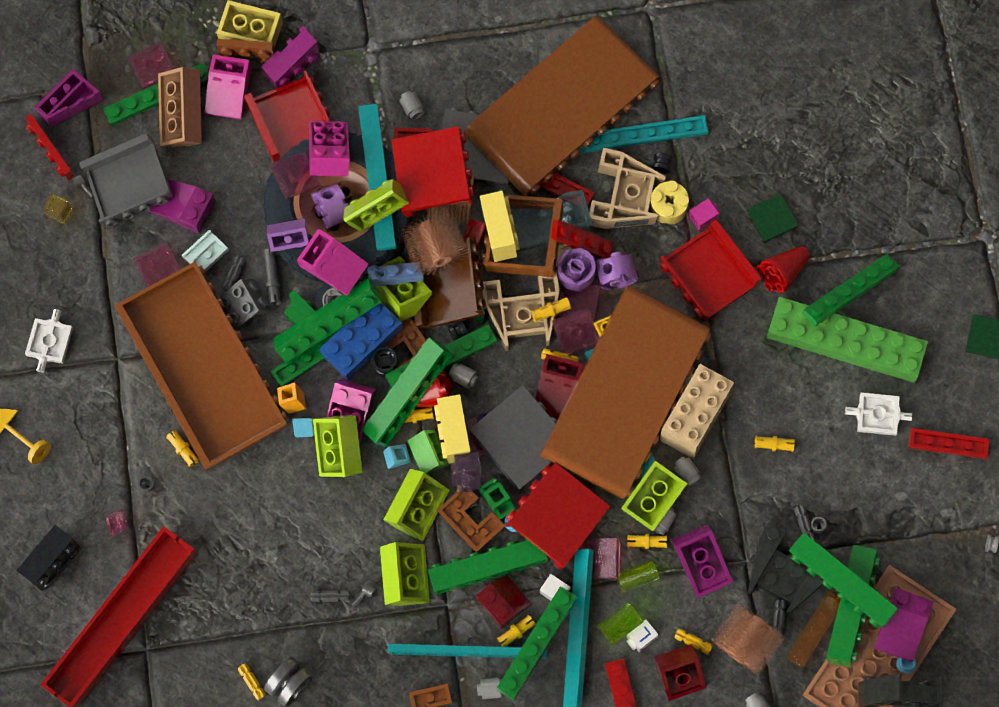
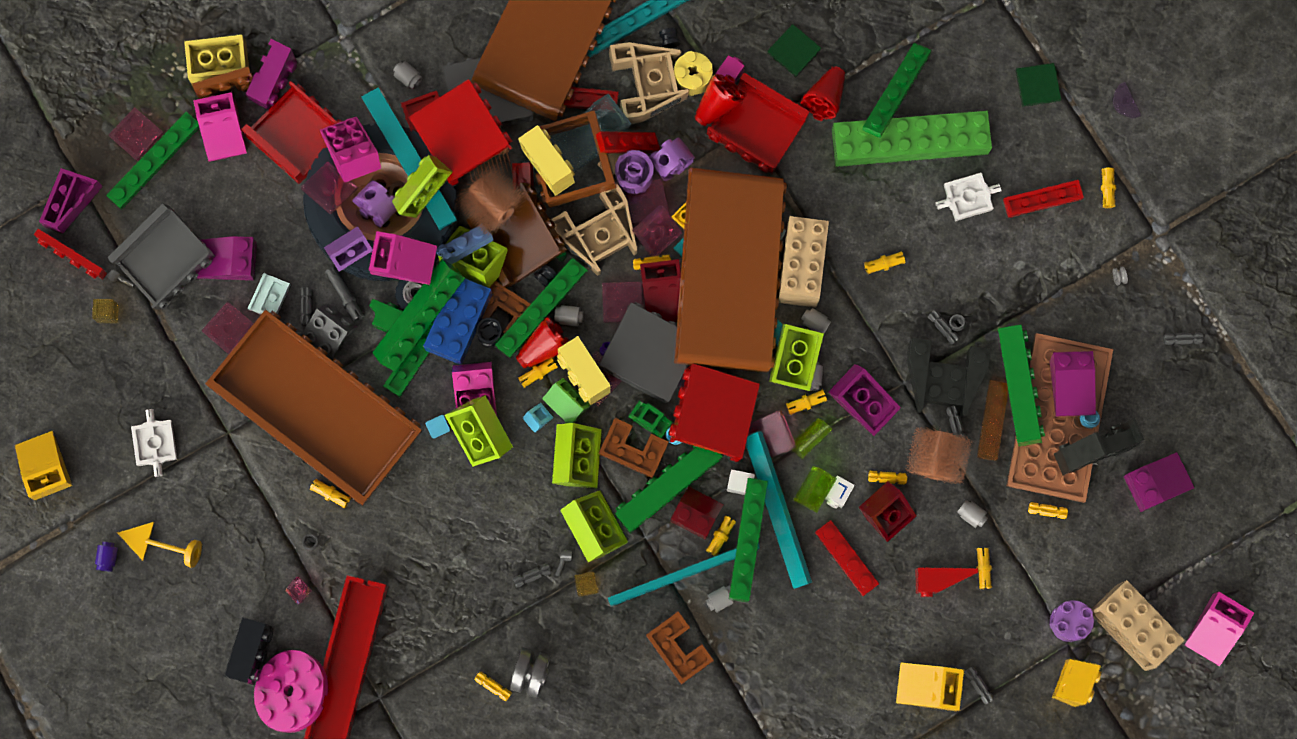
camera: 30 degrees left, 5 degrees up
medium nougat slope [158,67,202,147] -> none
light orange brick [277,383,306,414] -> none
brick [362,338,453,447] -> none
brick [450,452,481,492] -> none
yellow pin [531,297,571,322] -> none
green brick [789,533,899,629] -> none
none -> dark pink plate [254,650,328,733]
none -> clear yellow panel [574,572,598,597]
none -> clear pink plate [602,282,642,323]
none -> red cone [695,74,746,126]

